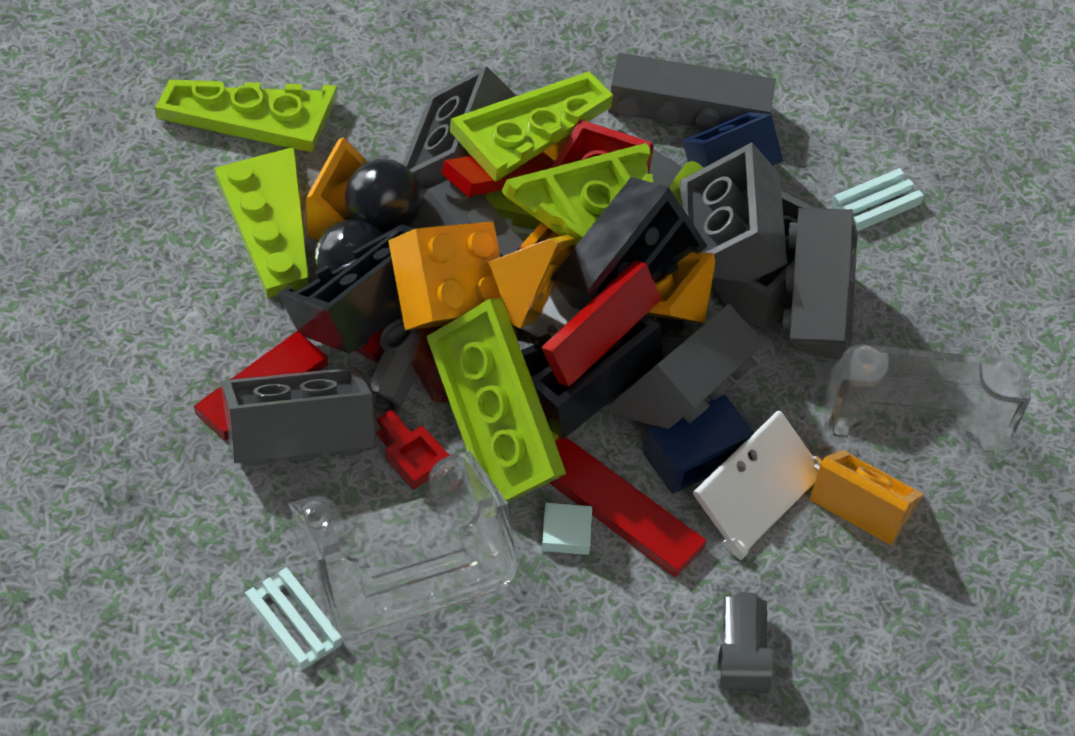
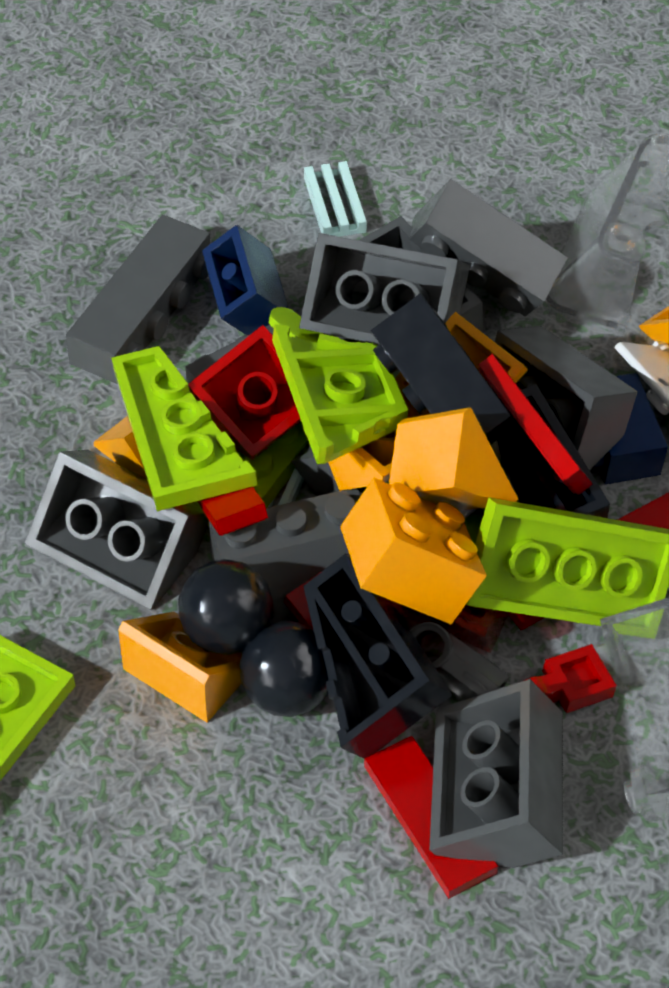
camera: 70 degrees left, 0 degrees up
lime wing [214,147,309,298] -> none

